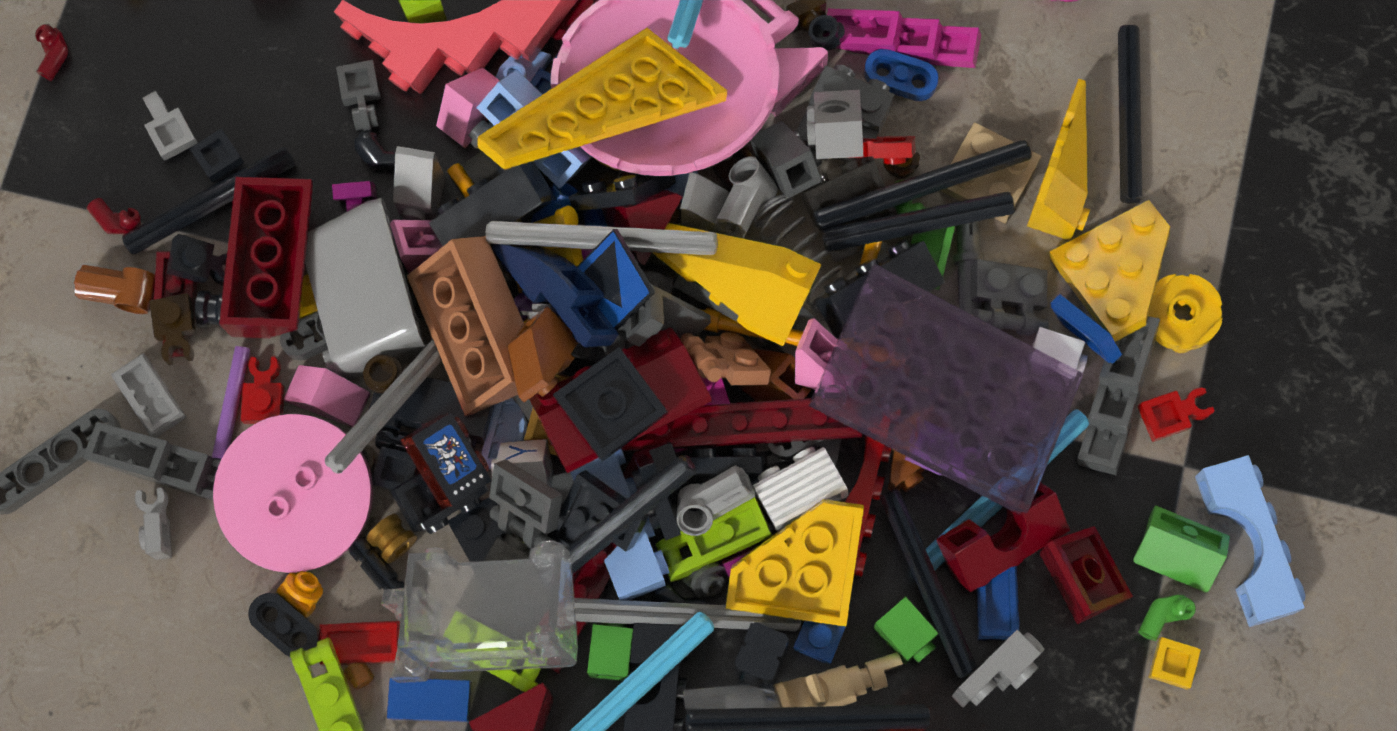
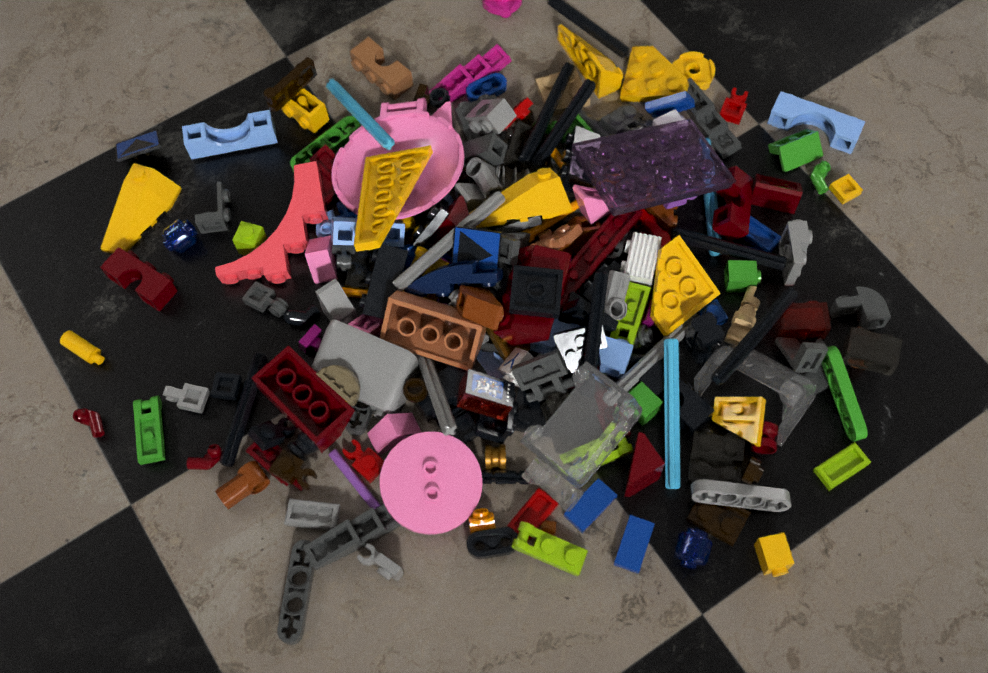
camera: 50 degrees left, 10 degrees down
none -> bright green plate [133,395,166,465]
none -> dark tan plate [316,365,360,406]

